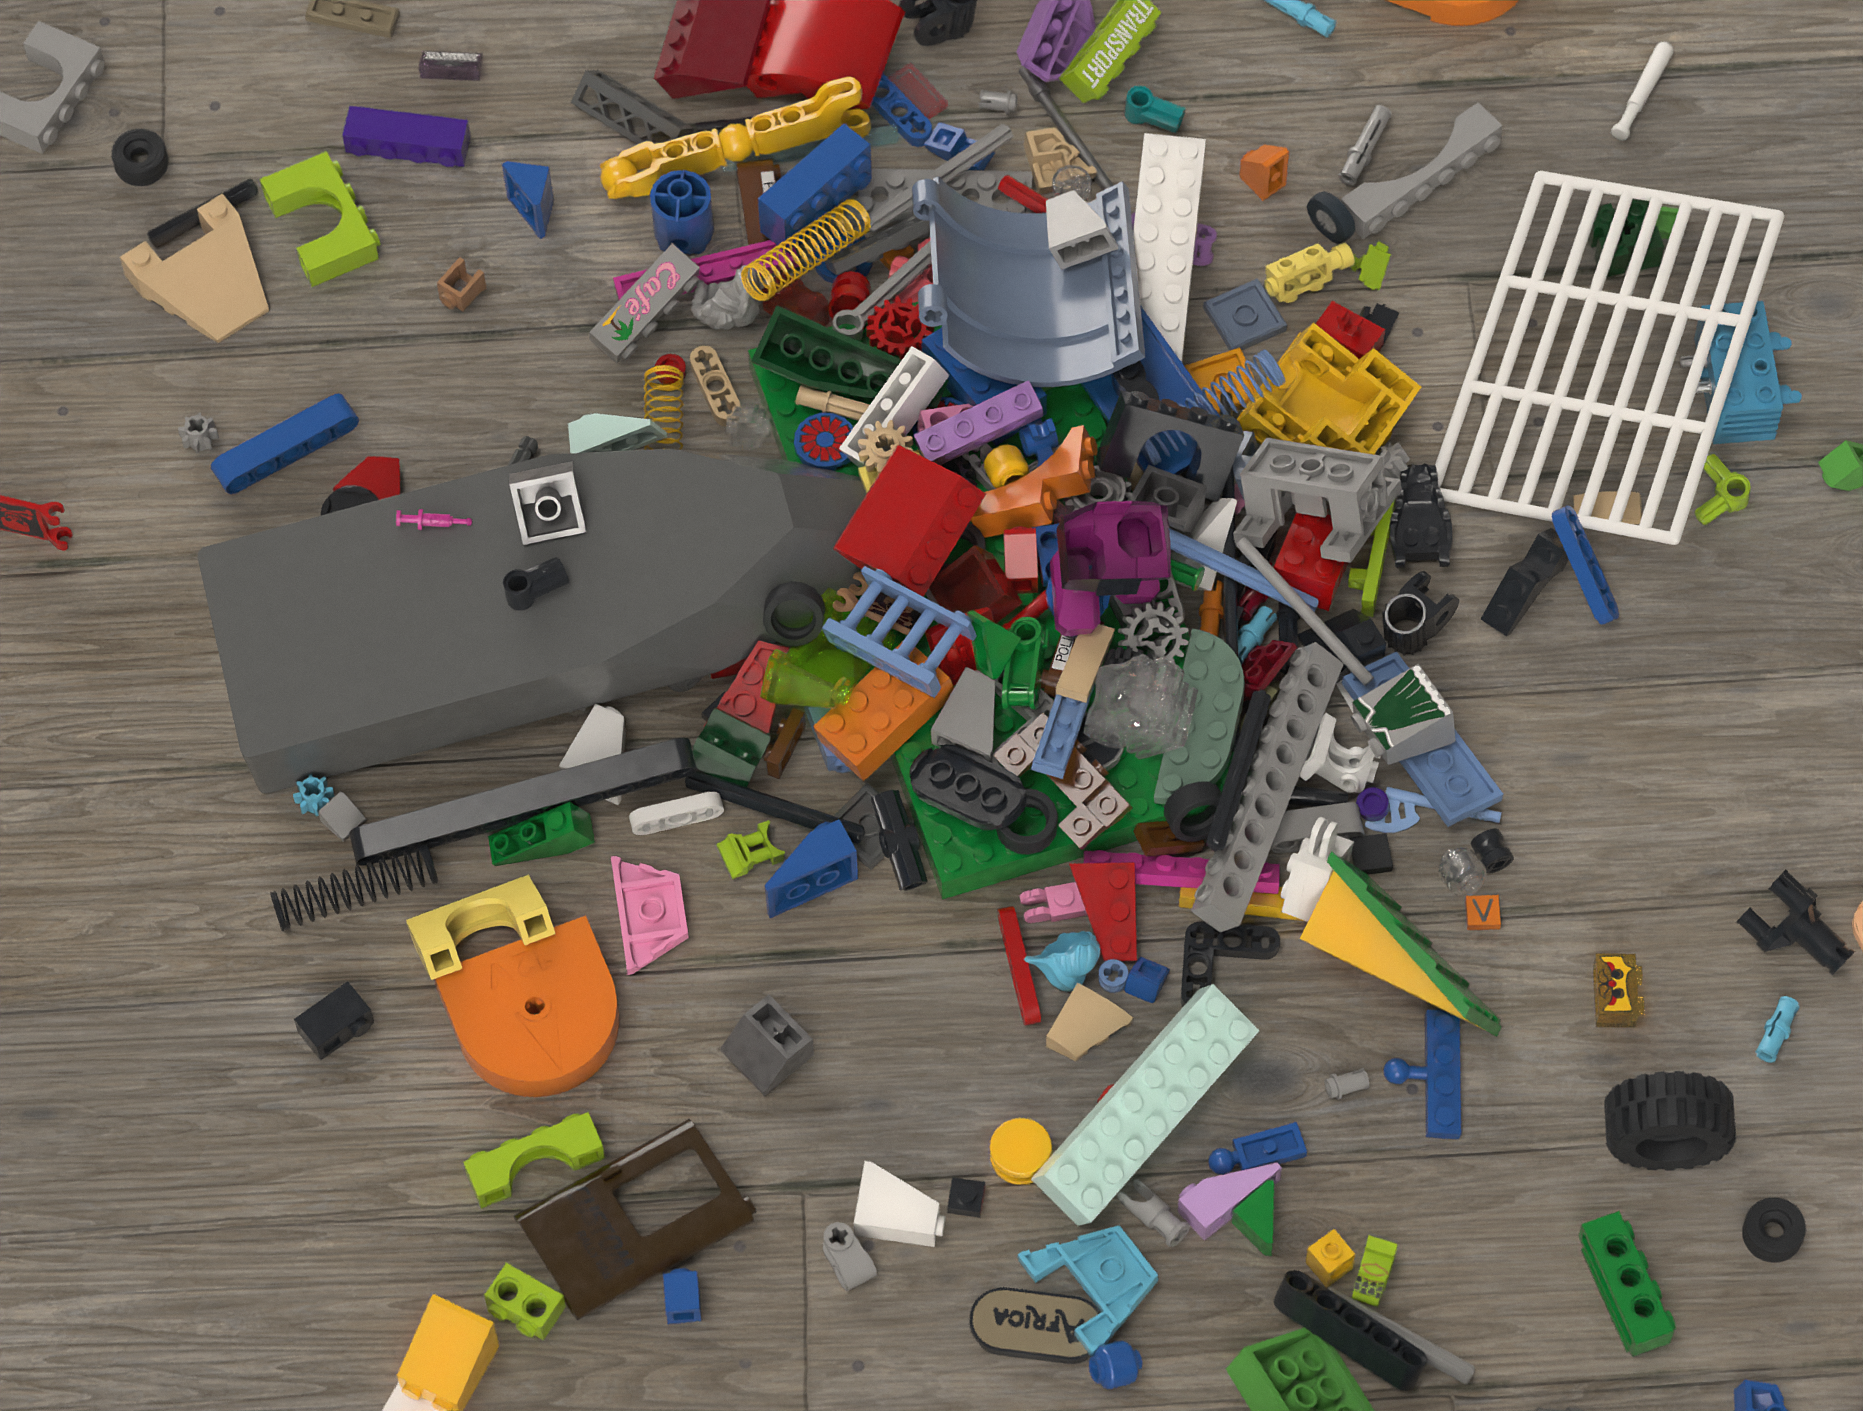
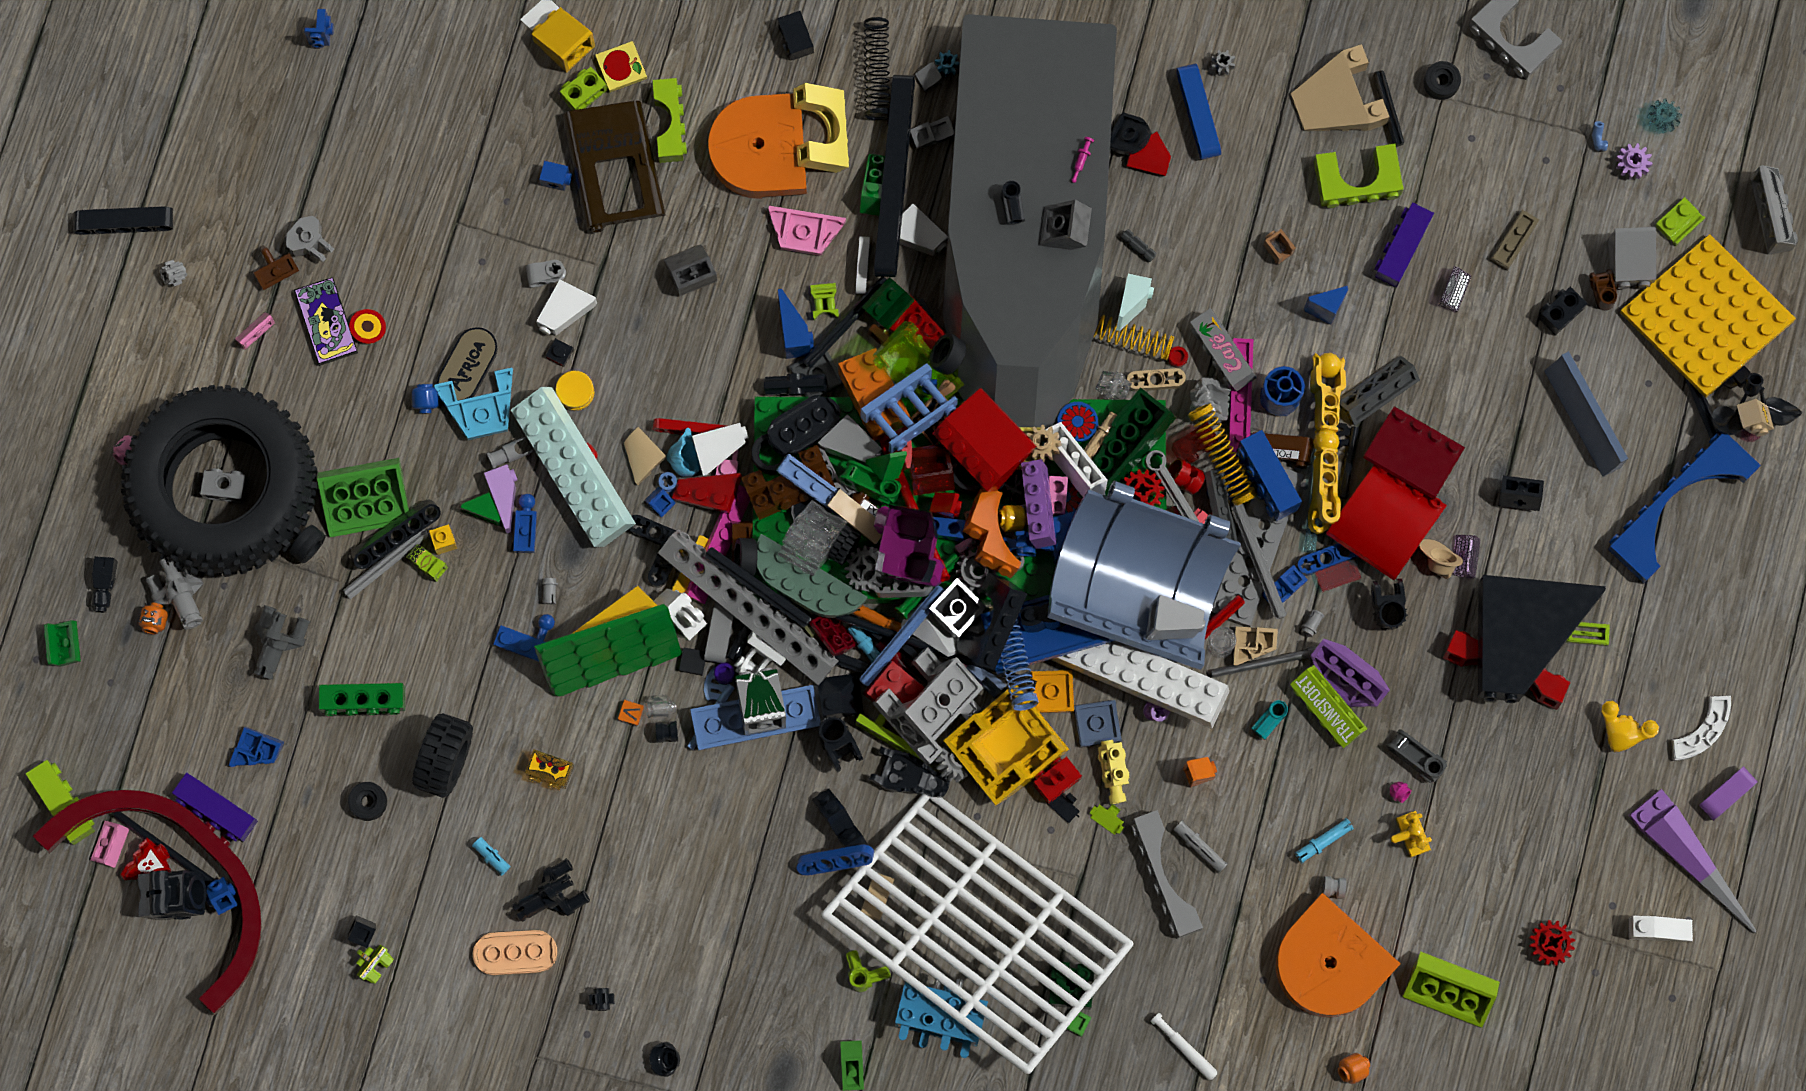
camera: 105 degrees right, 15 degrees up
light grey piece [1236,537,1374,686] -> none
black bush [1307,191,1356,244] -> none
none -> tile [595,41,647,92]
none -> white slope [692,423,748,476]
none -> light grey slope [910,116,955,149]

